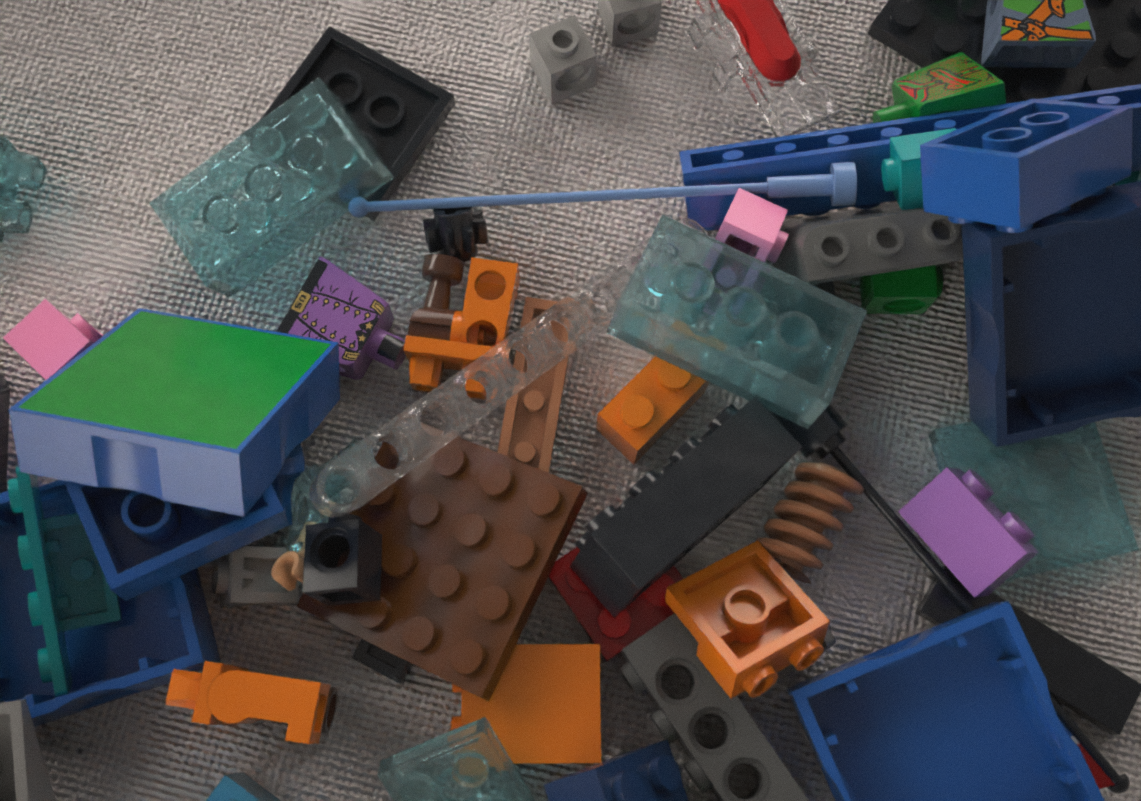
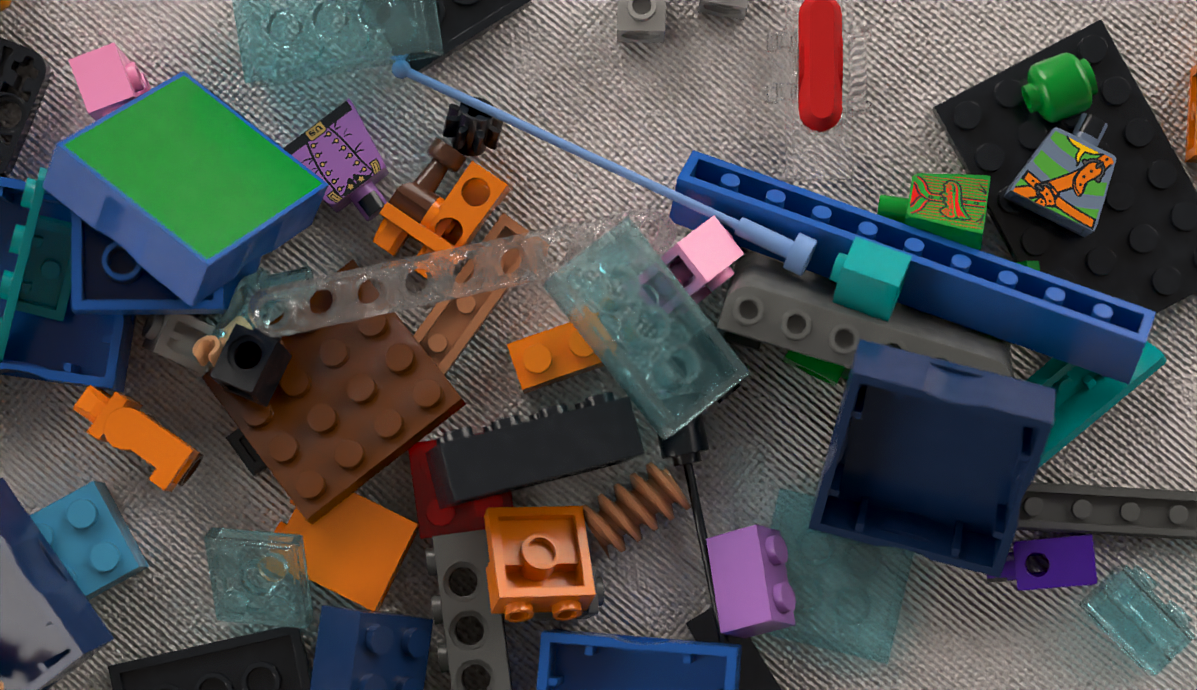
camera: 30 degrees right, 10 degrees up
blue brick [920,98,1133,233] -> none

